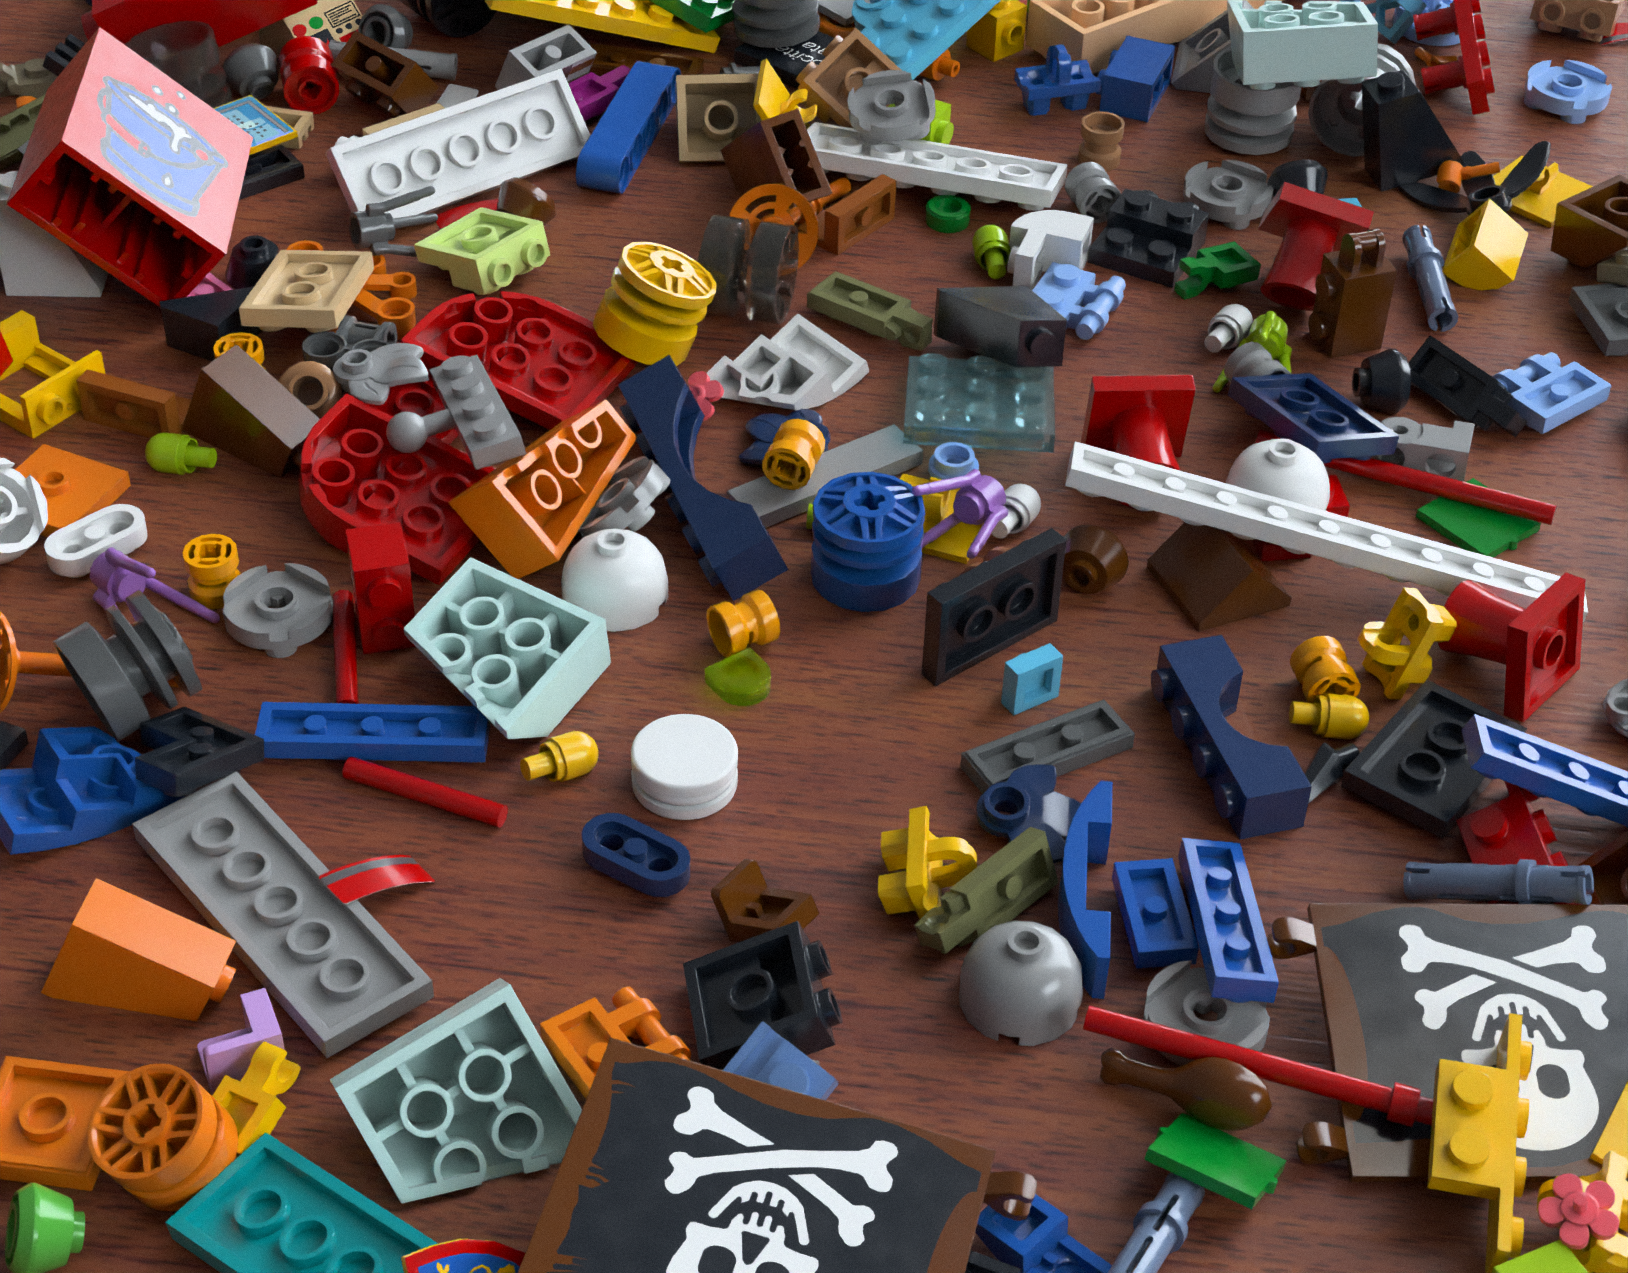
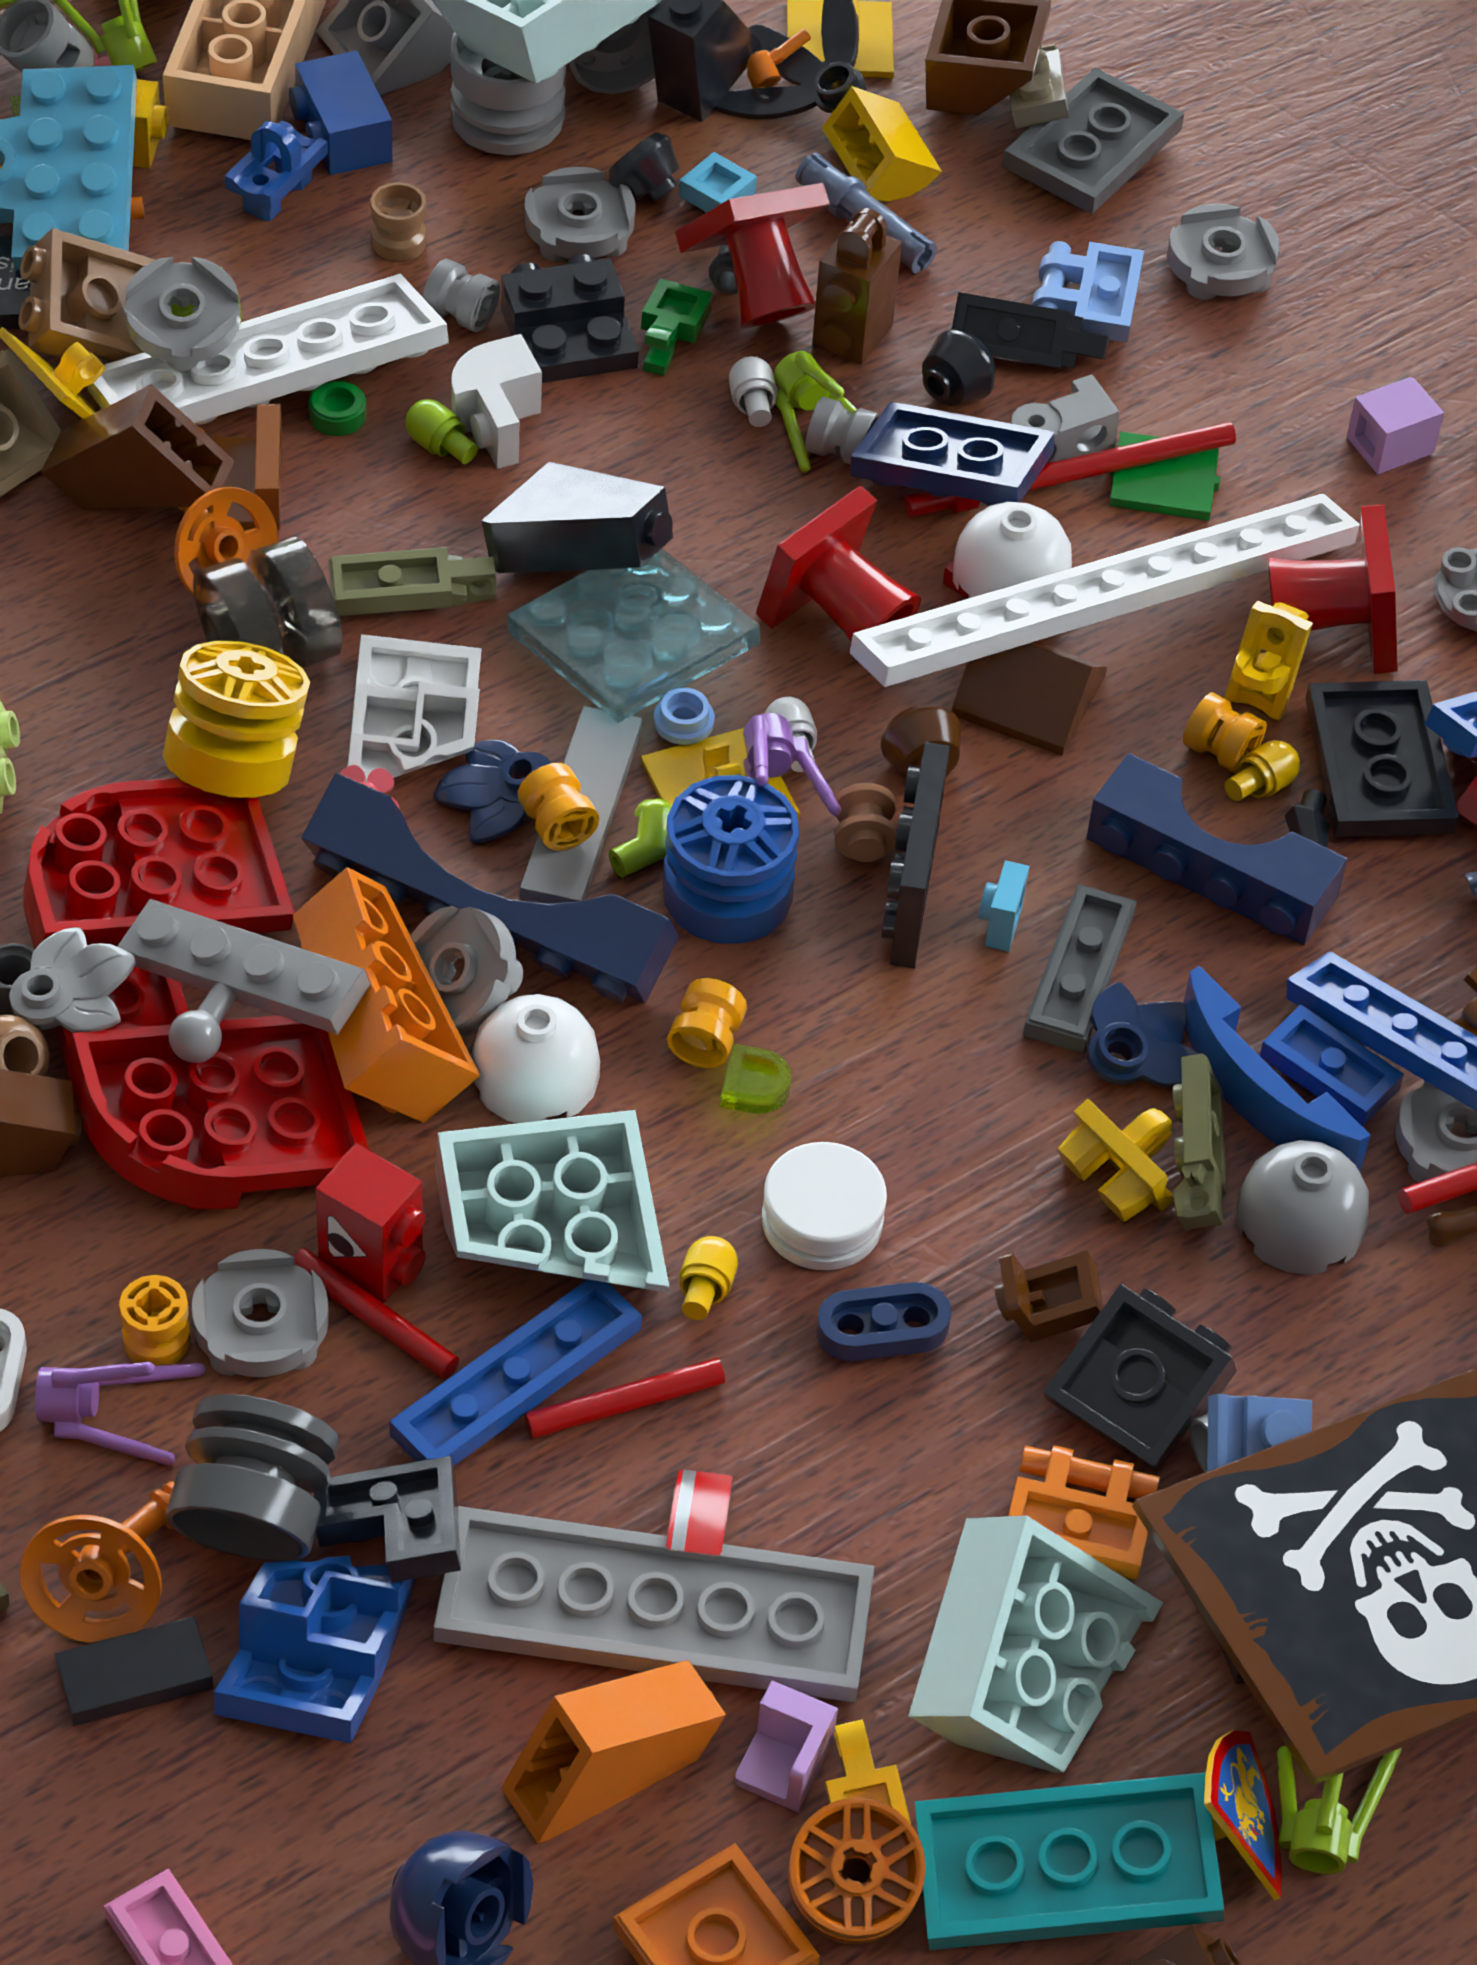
camera: 45 degrees left, 10 degrees up
light blue plate [1032,262,1126,340] -> none

